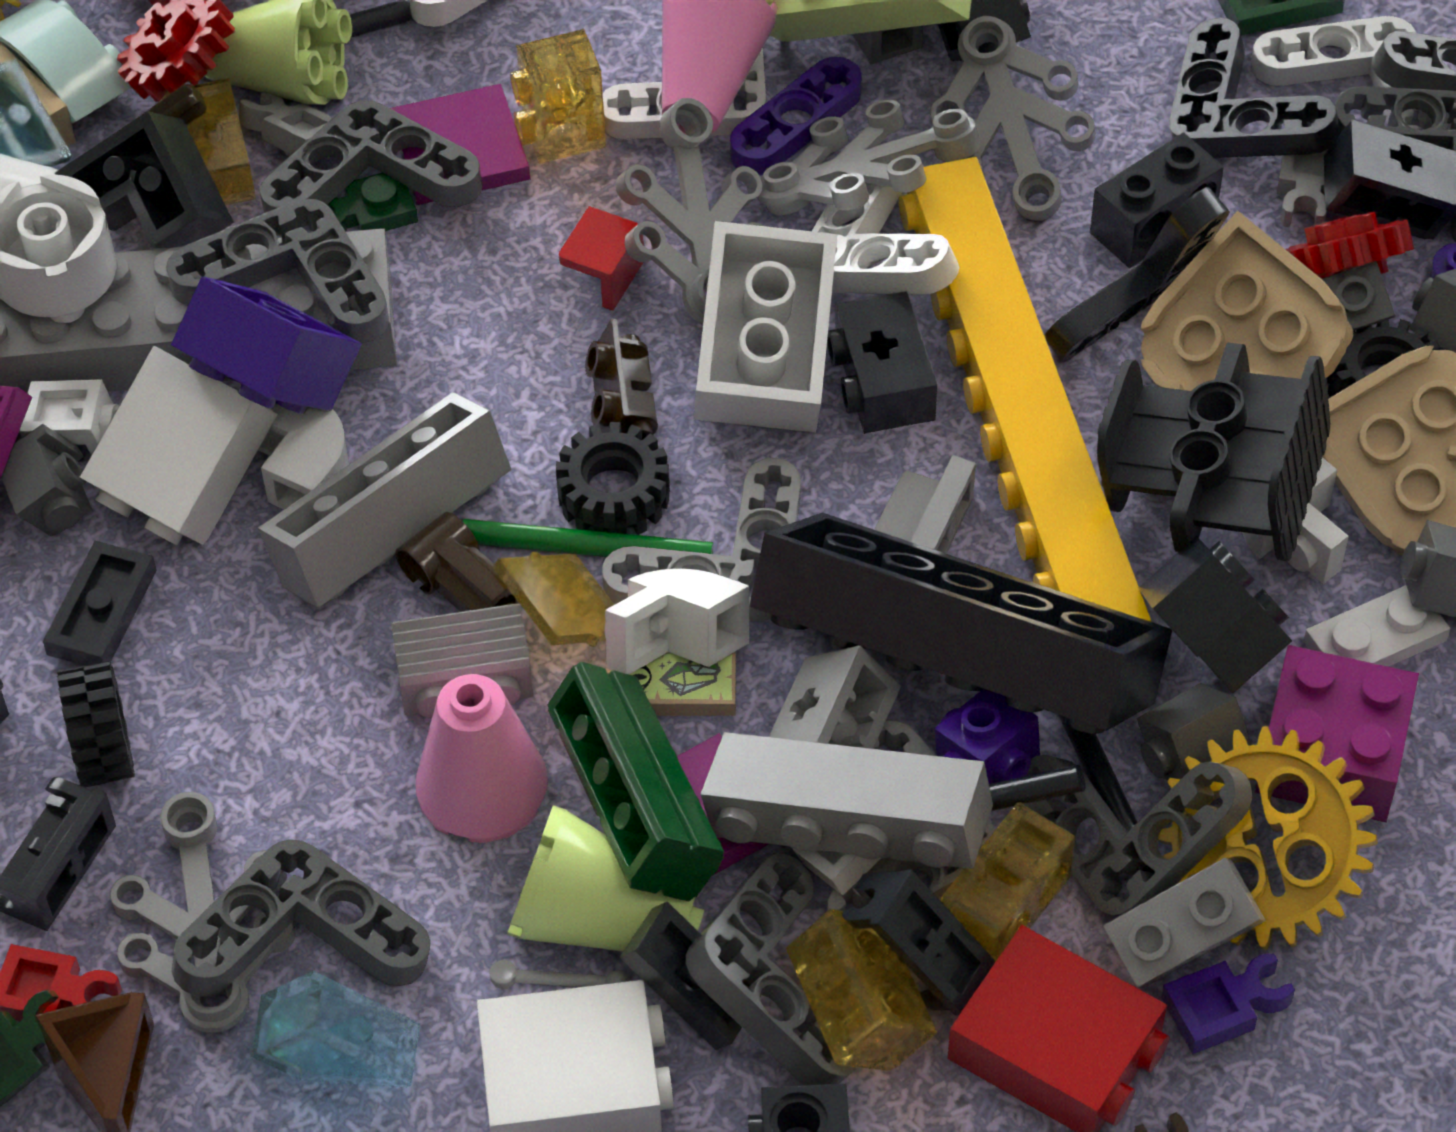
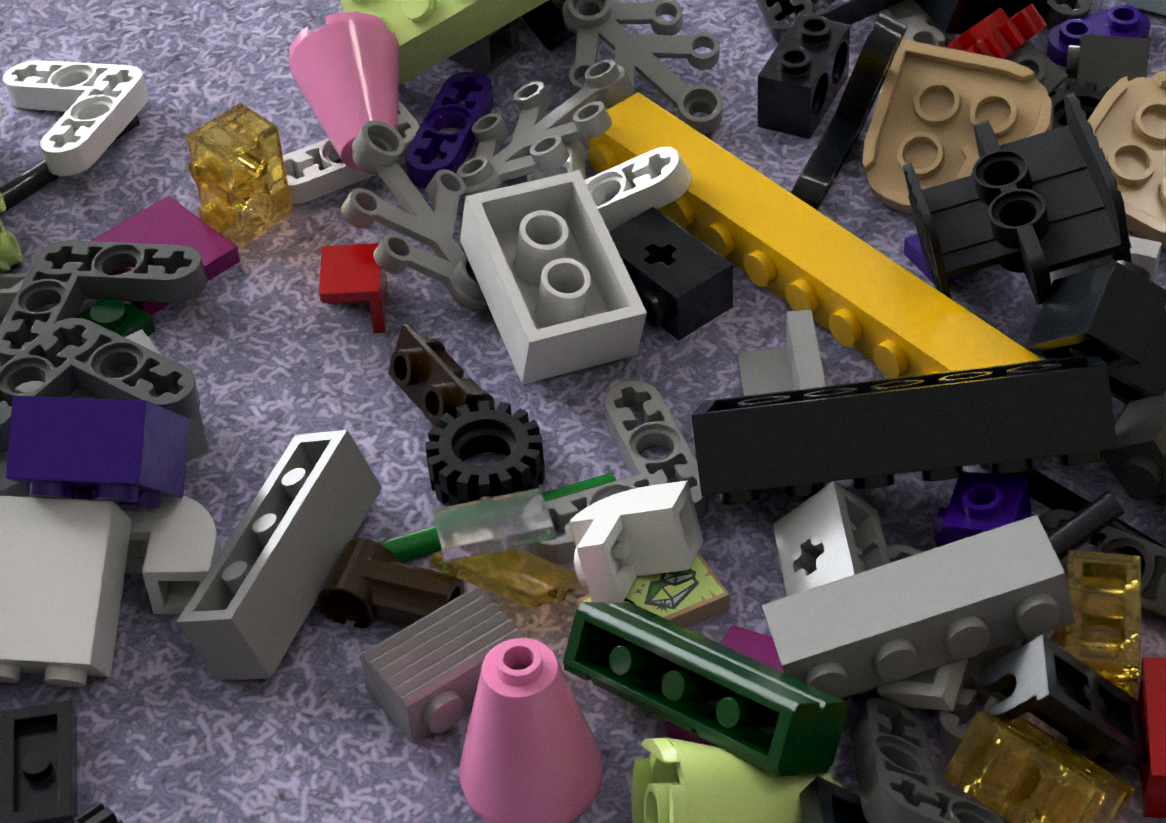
camera: 25 degrees left, 10 degrees down
none -> clear piece [432,488,556,562]

